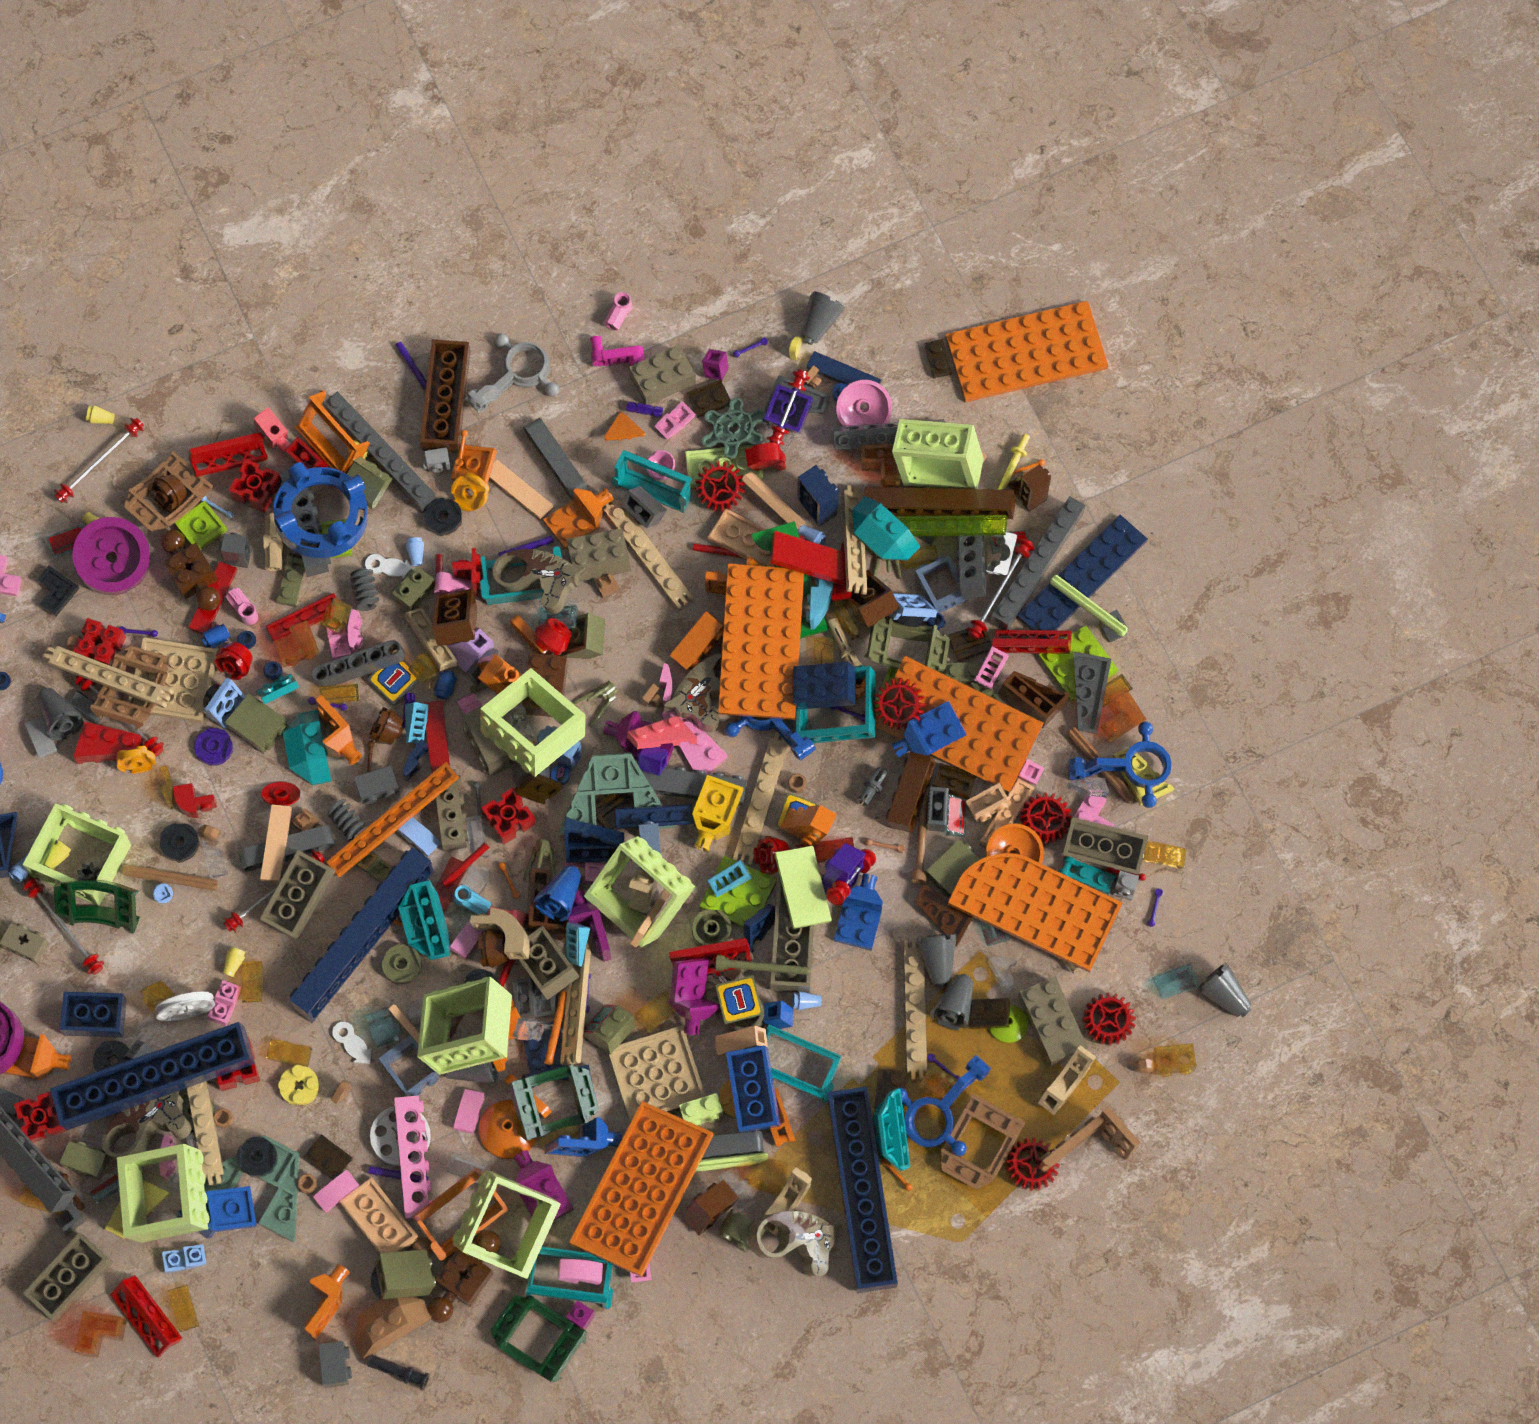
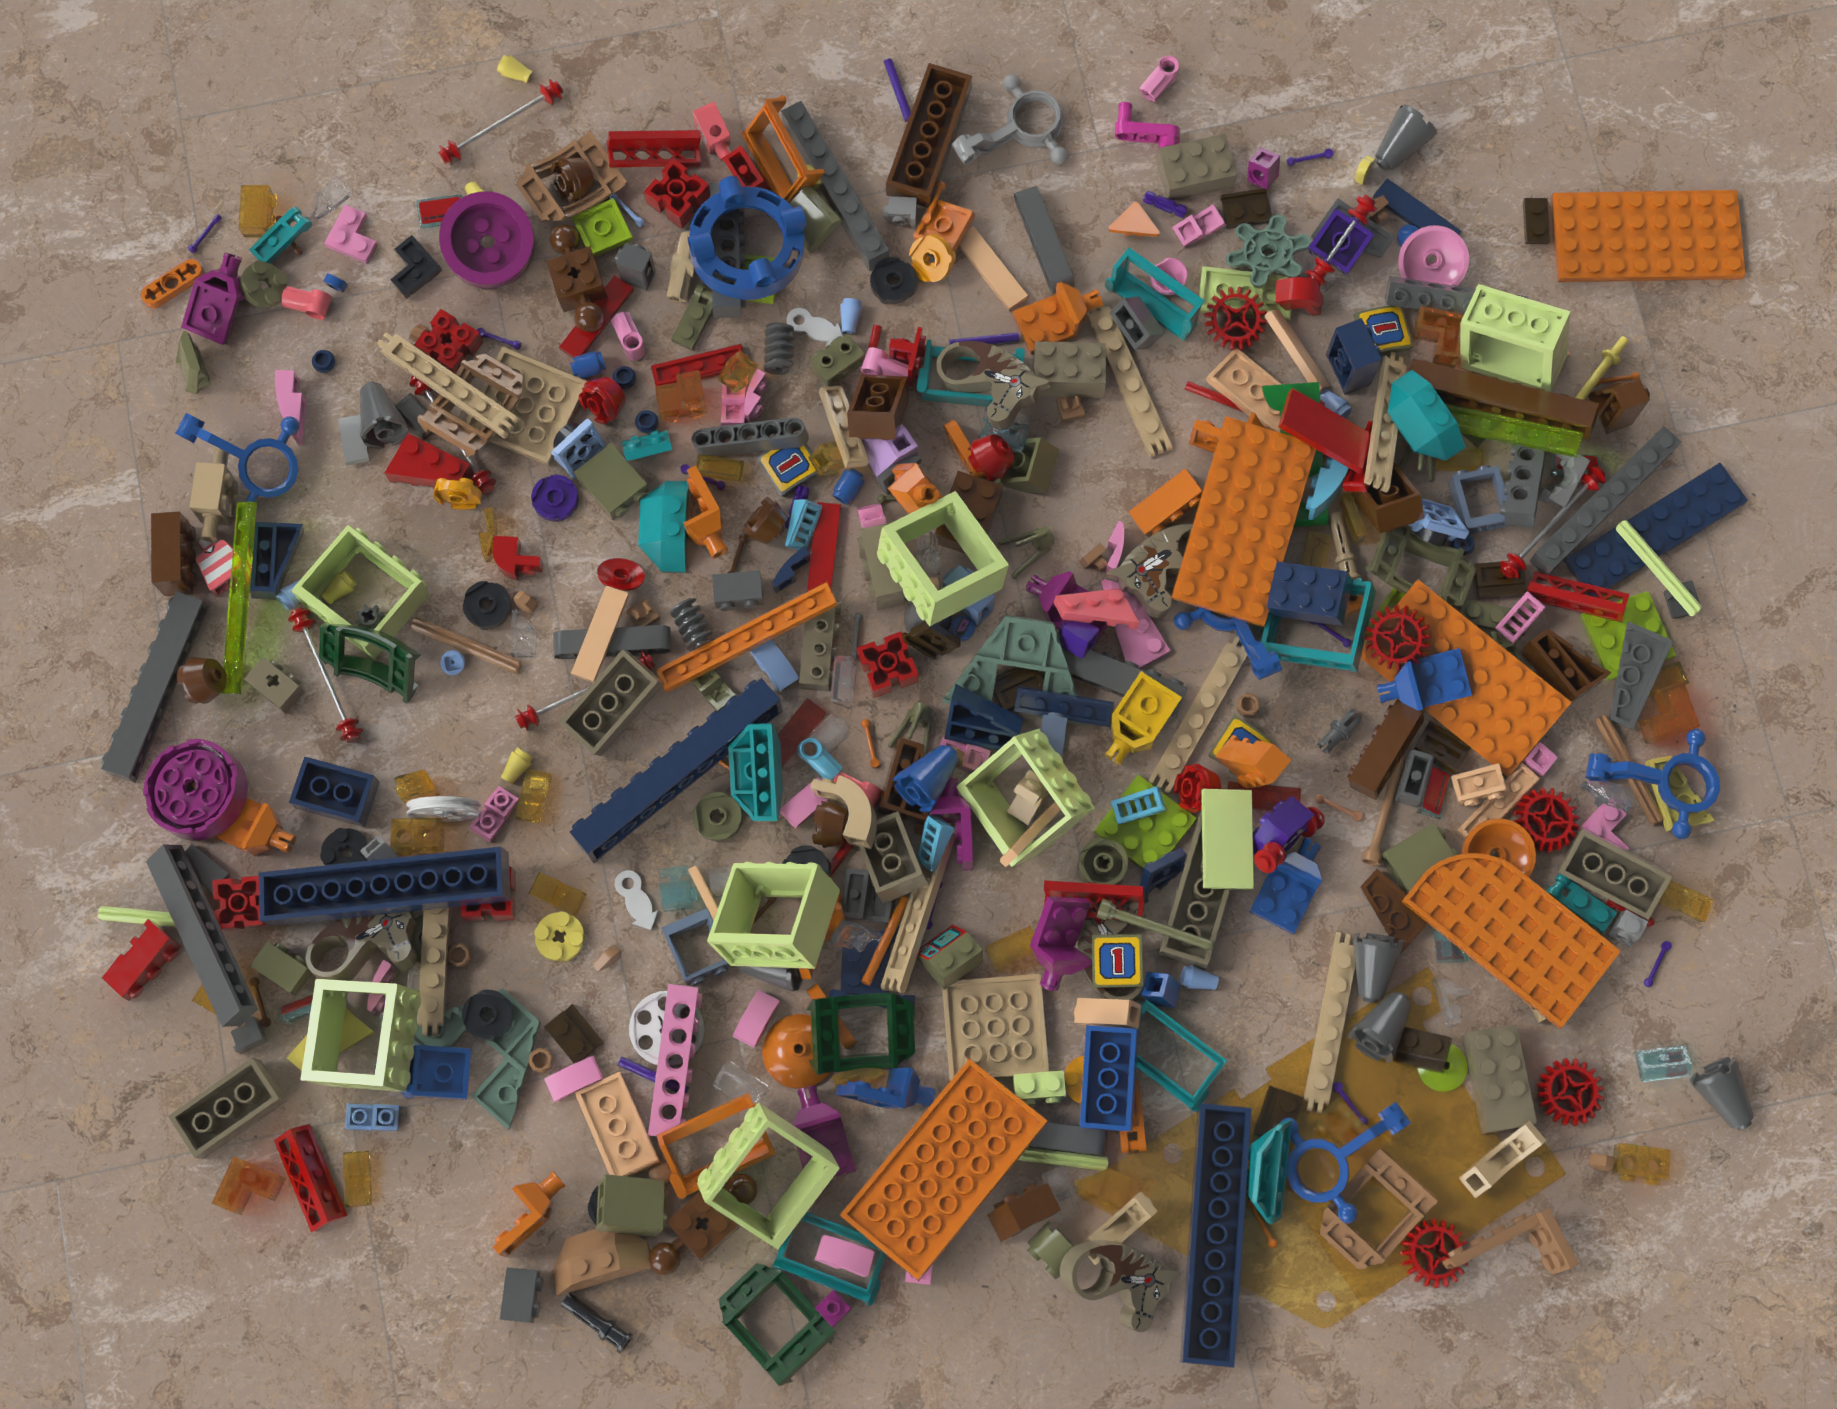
camera: 15 degrees right, 5 degrees up
red bar [441,842,490,887] -> none
none -> clear yellow brick [390,818,445,856]
none -> slope [1353,305,1414,356]

